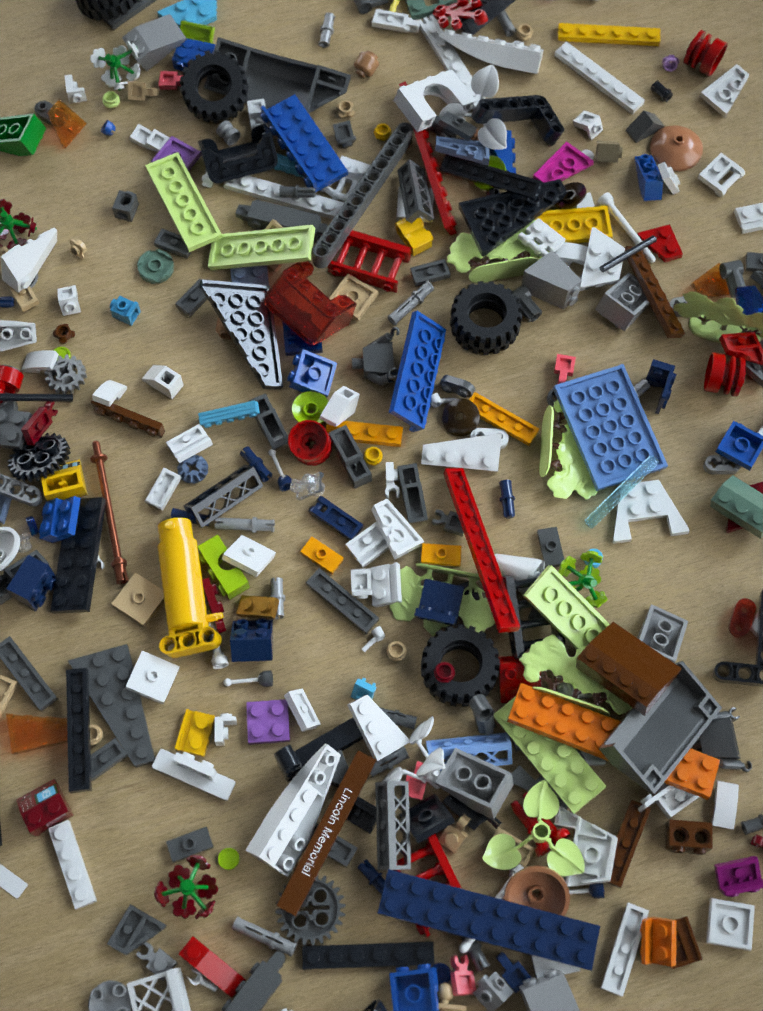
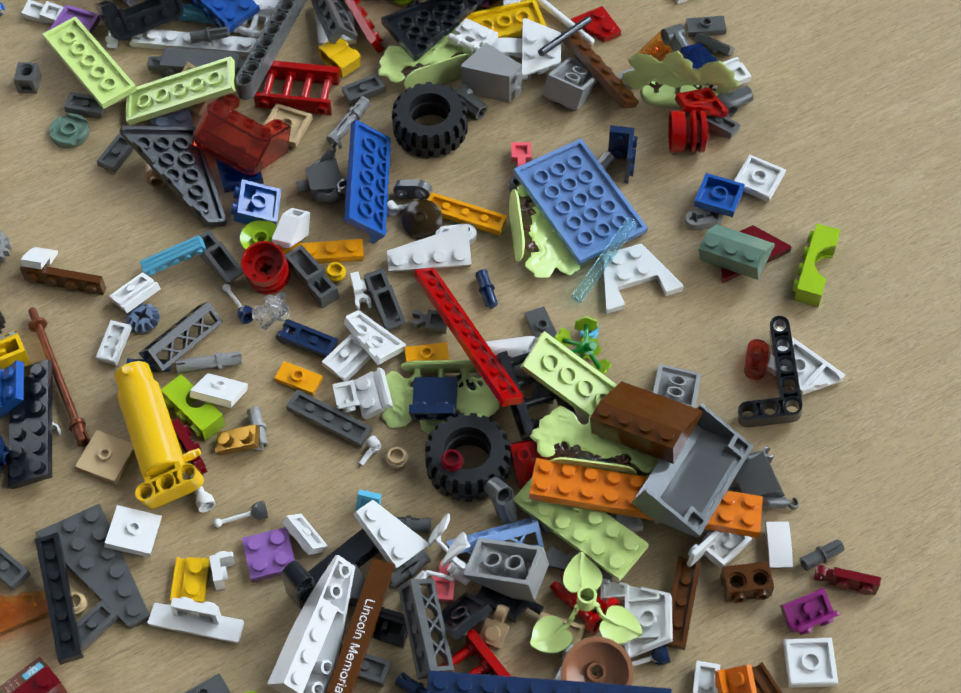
camera: 10 degrees left, 10 degrees down
dark azure brick [110,296,141,326] -> none
white slope [142,365,184,399] -> none
dark blue slope [230,618,273,662] -> none
dark blue pin [240,446,272,482] -> none

